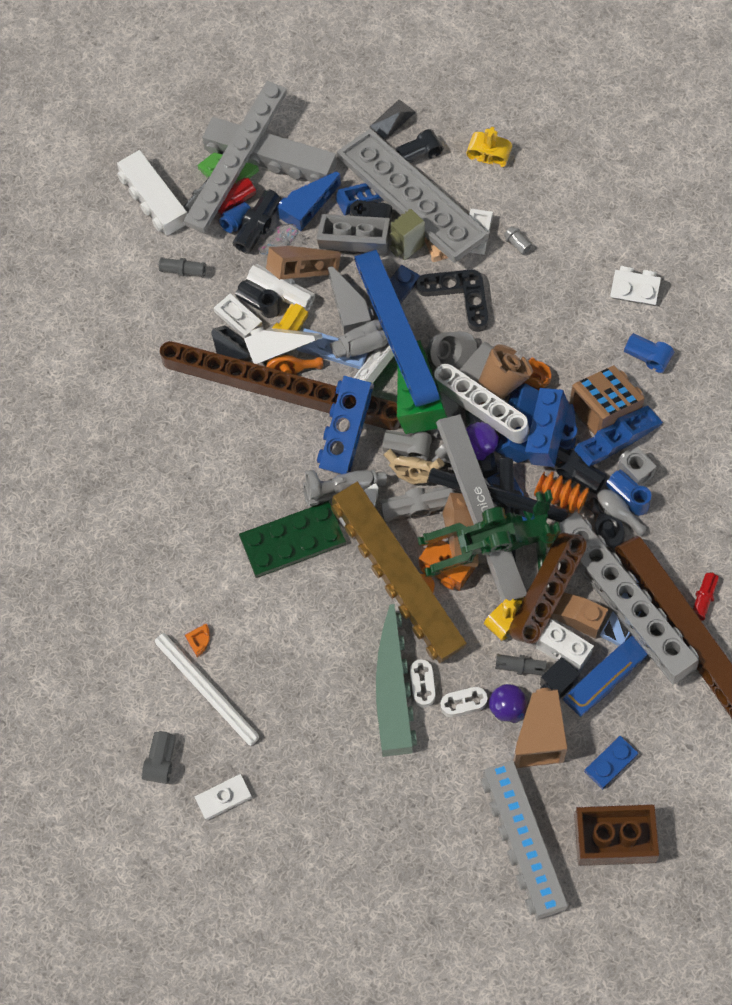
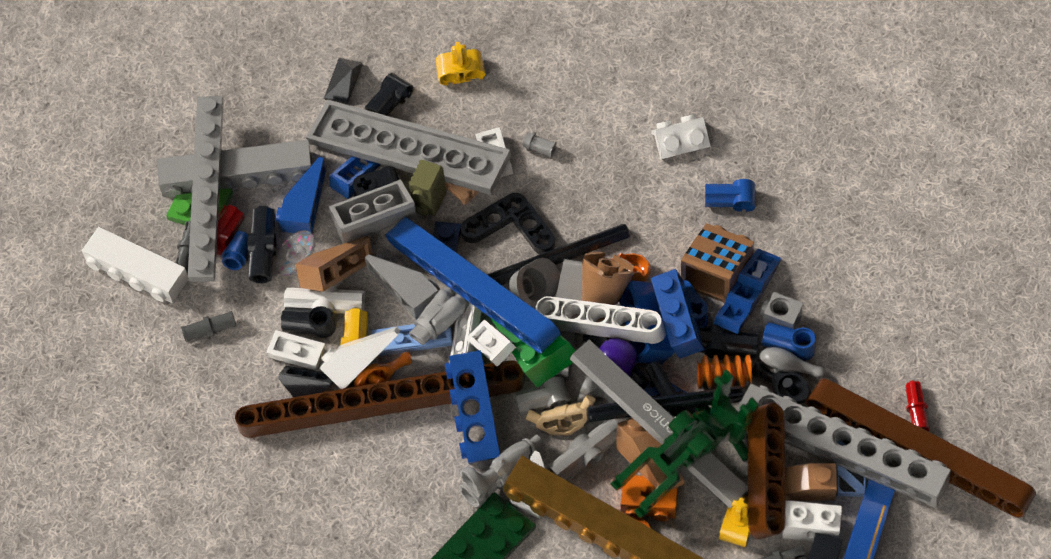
camera: 25 degrees left, 5 degrees down
none -> white plate [466,320,516,367]
none -> black axle [486,224,630,285]

